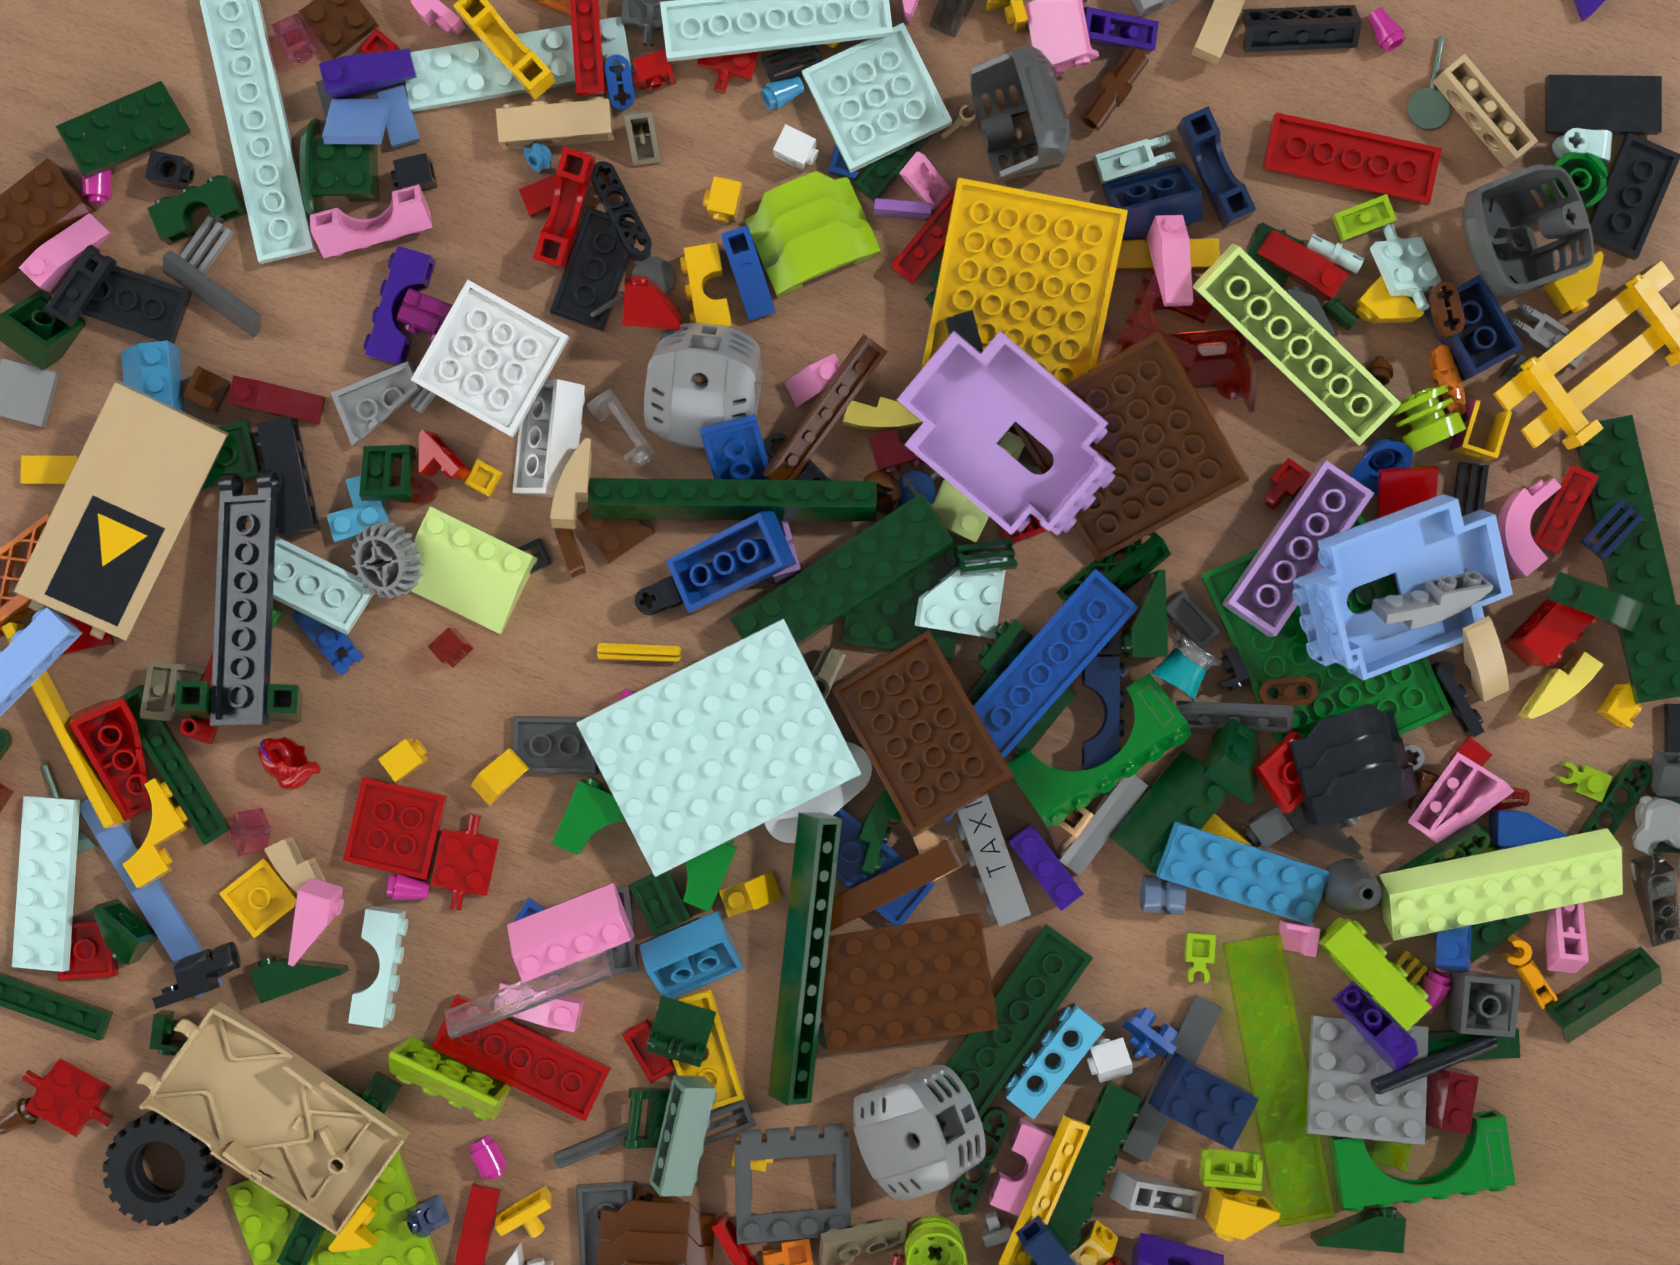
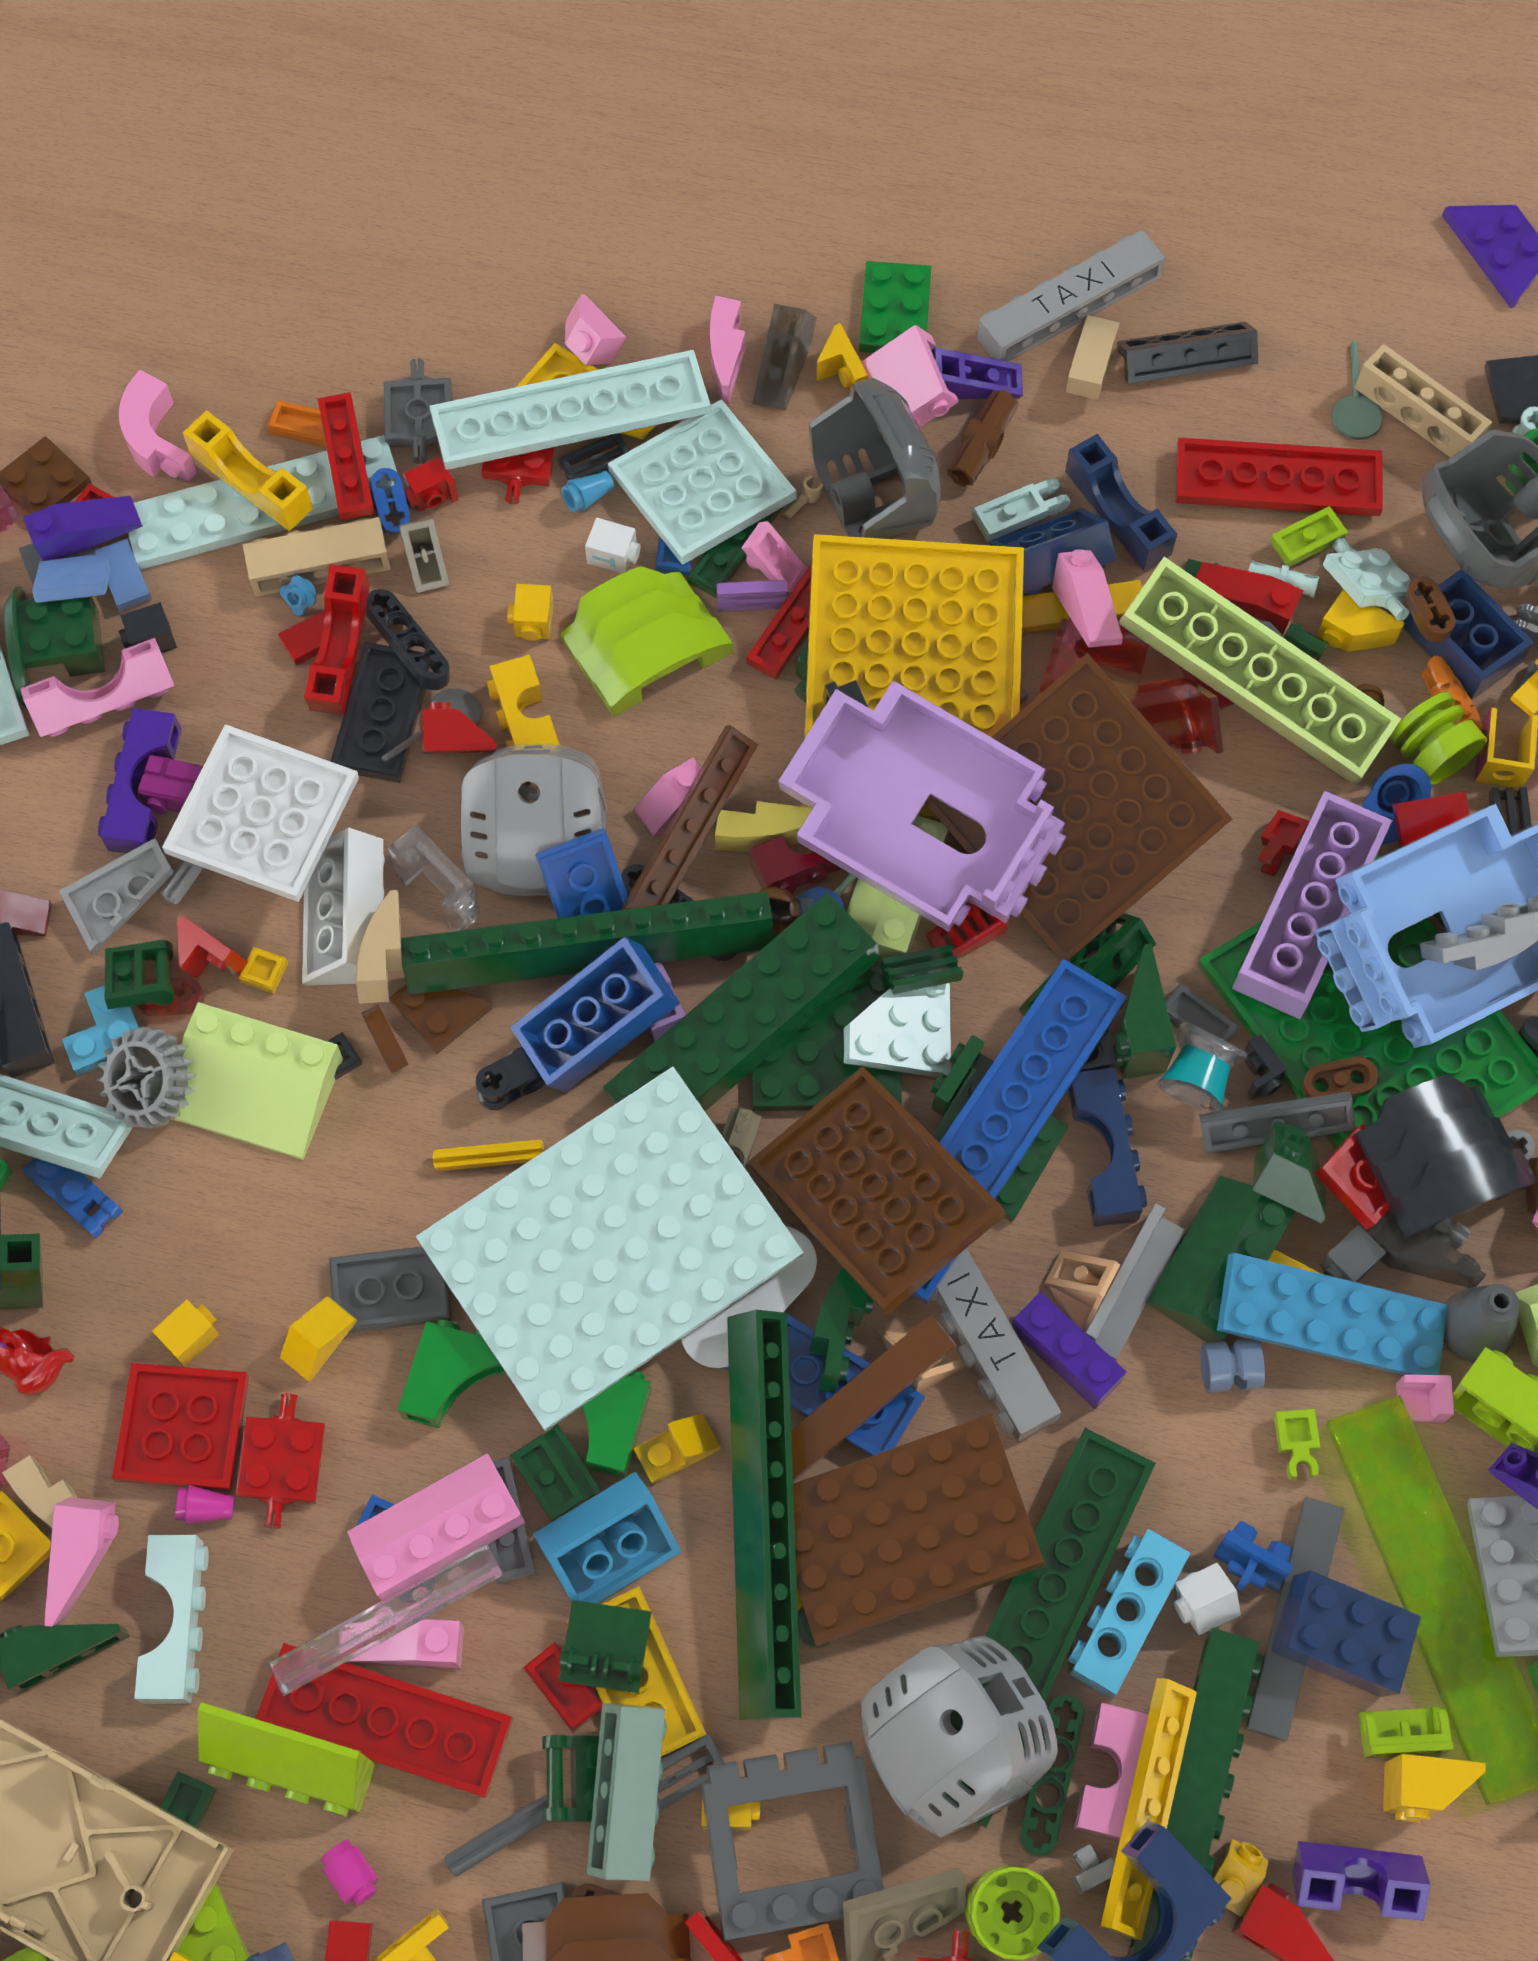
camera: 15 degrees left, 20 degrees down
clear red brick [427,627,474,668] -> none
blue slope [721,225,776,322] -> none
green arch [1008,673,1192,828] -> none
light grey slope [1109,1169,1203,1219] -> none
dark pink cone [1367,7,1406,52] -> none

